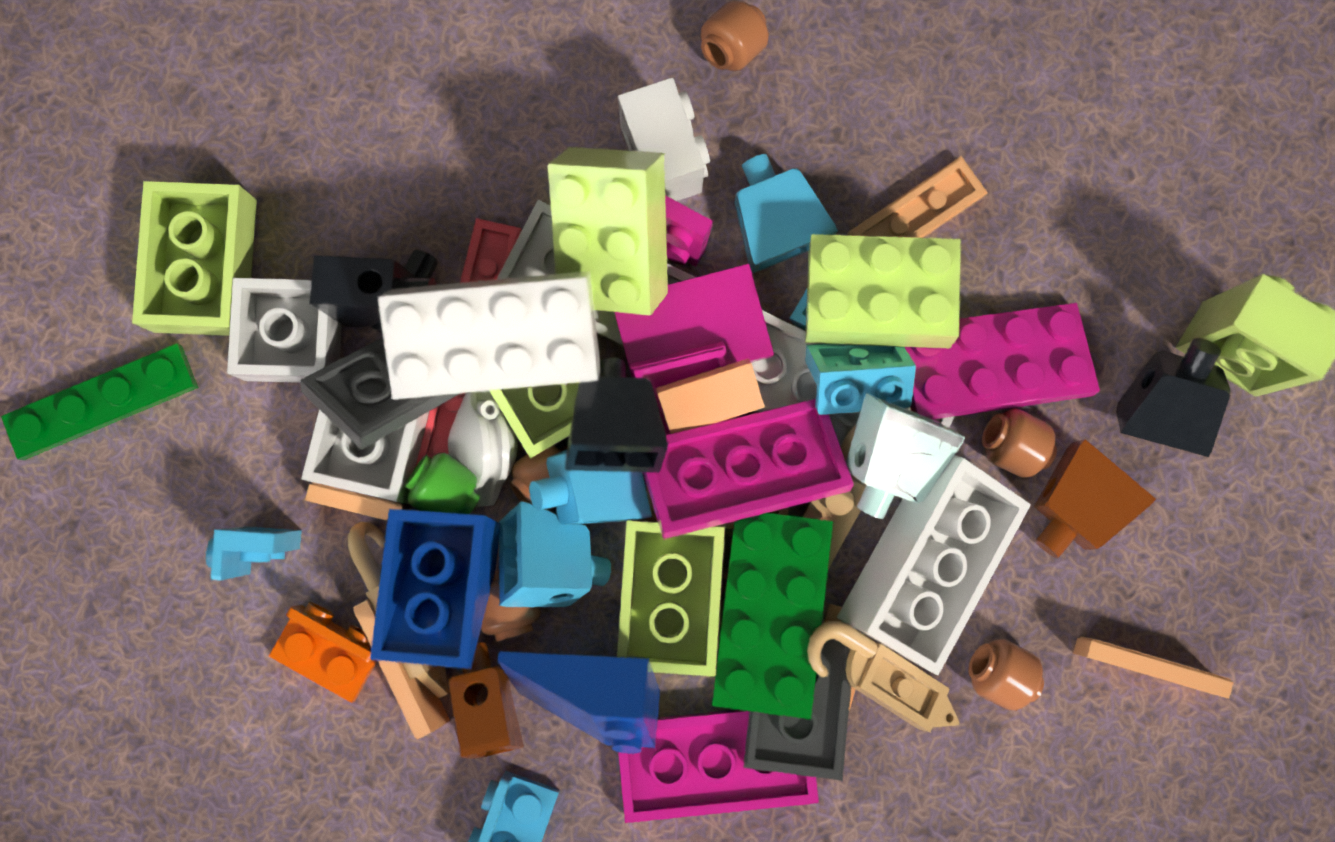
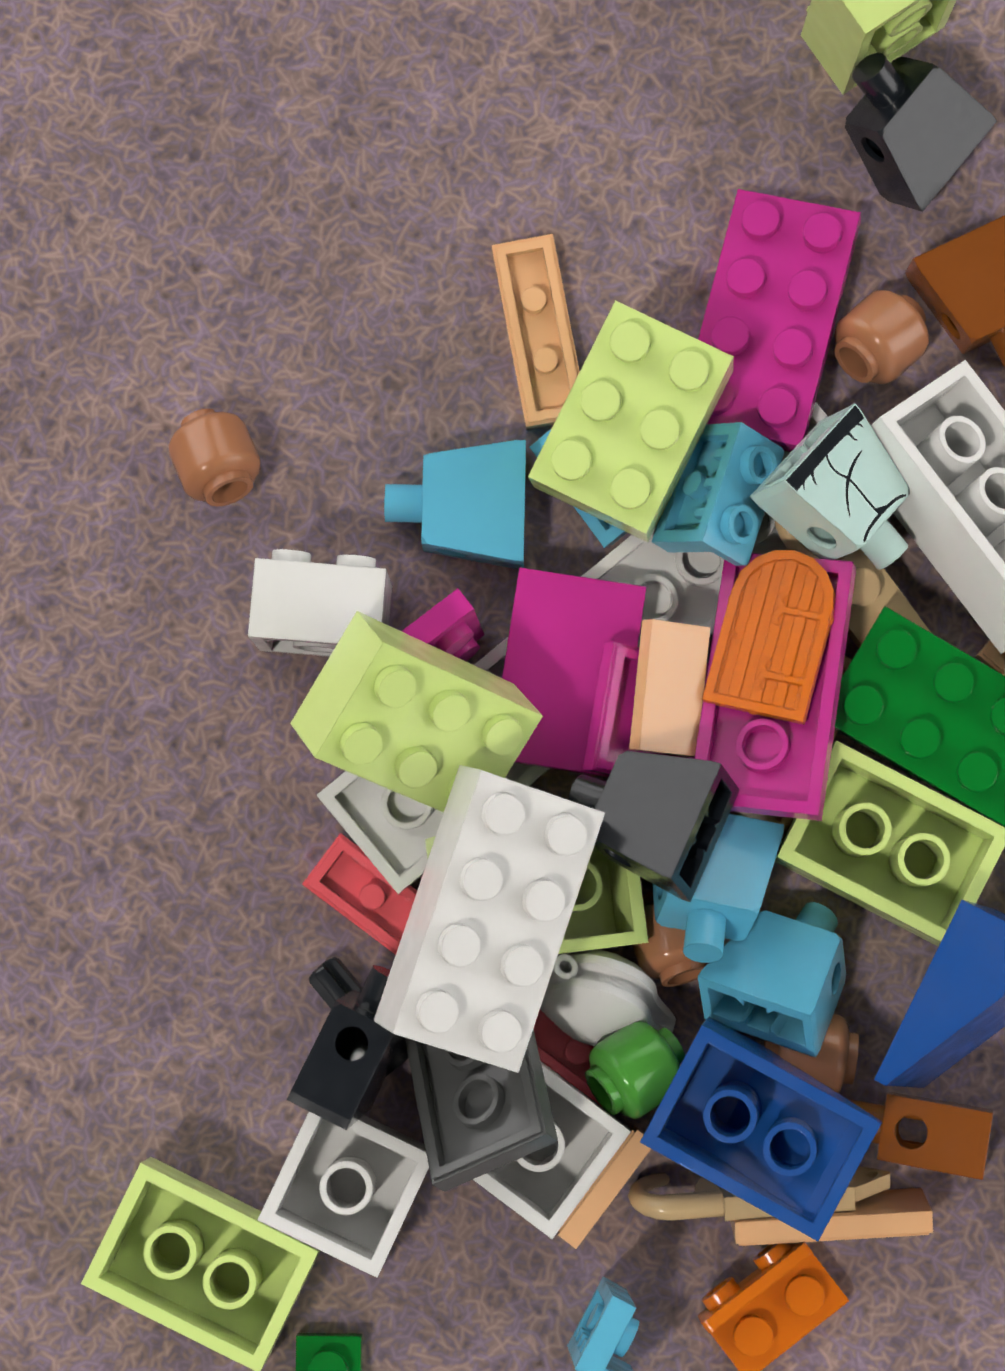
camera: 60 degrees left, 0 degrees up
none -> orange window [702,550,835,725]

